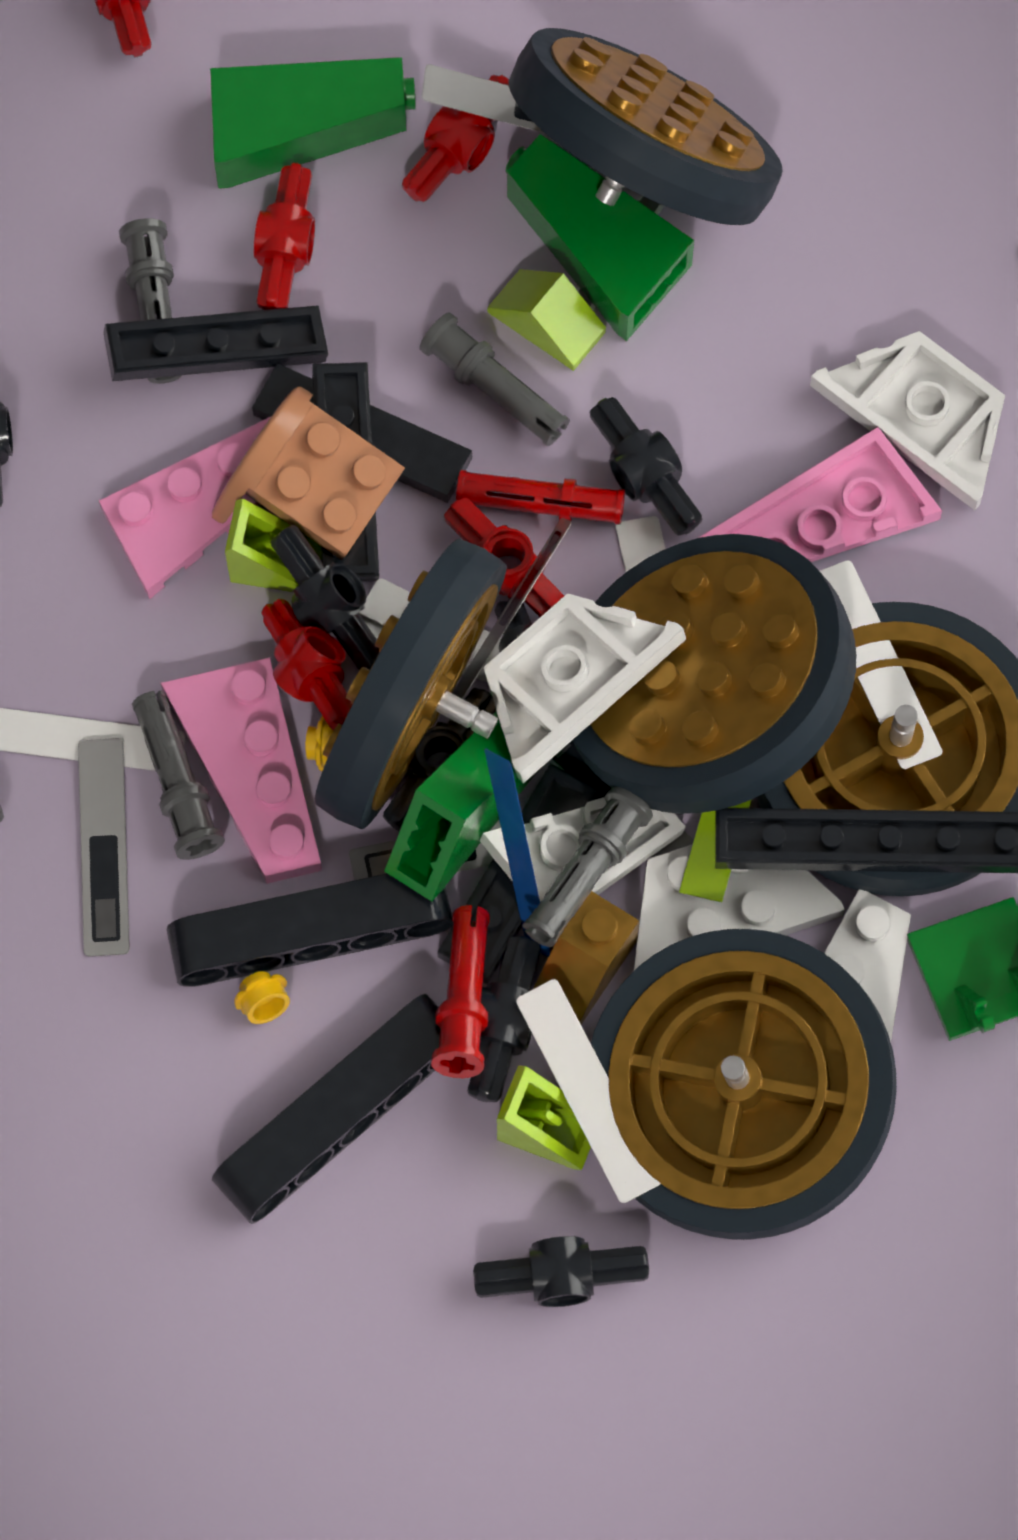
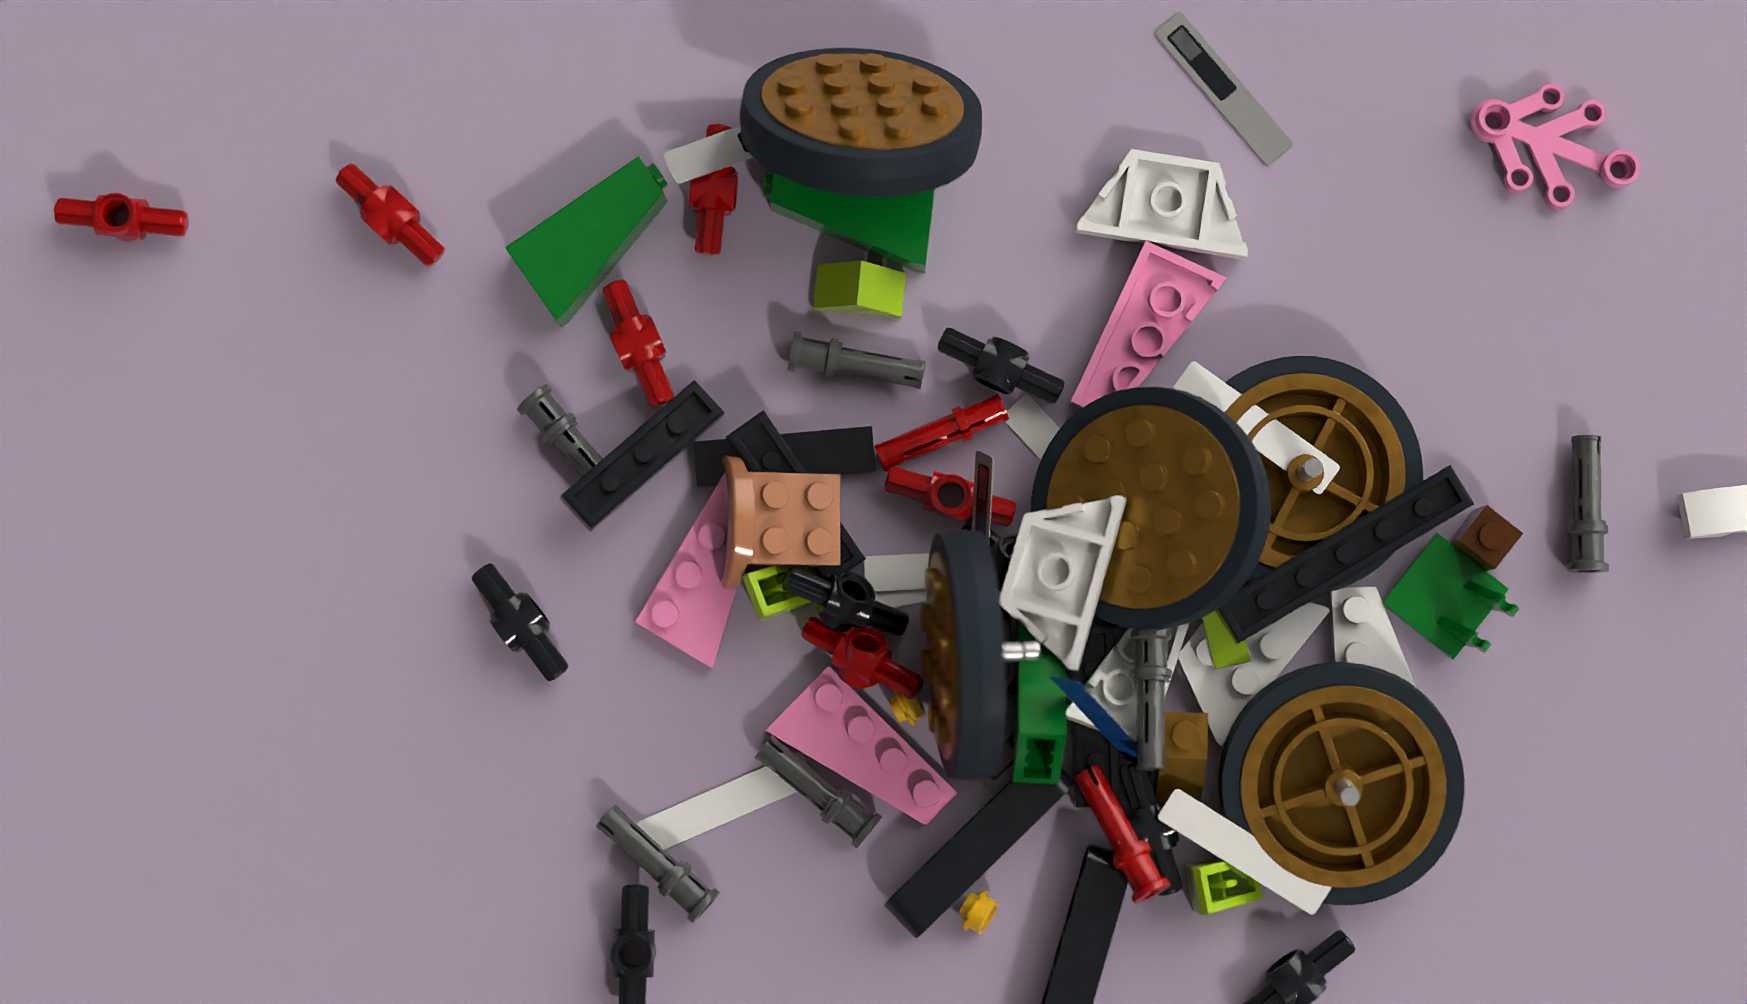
camera: 30 degrees left, 15 degrees up
light grey sticker [78,738,130,957] -> none

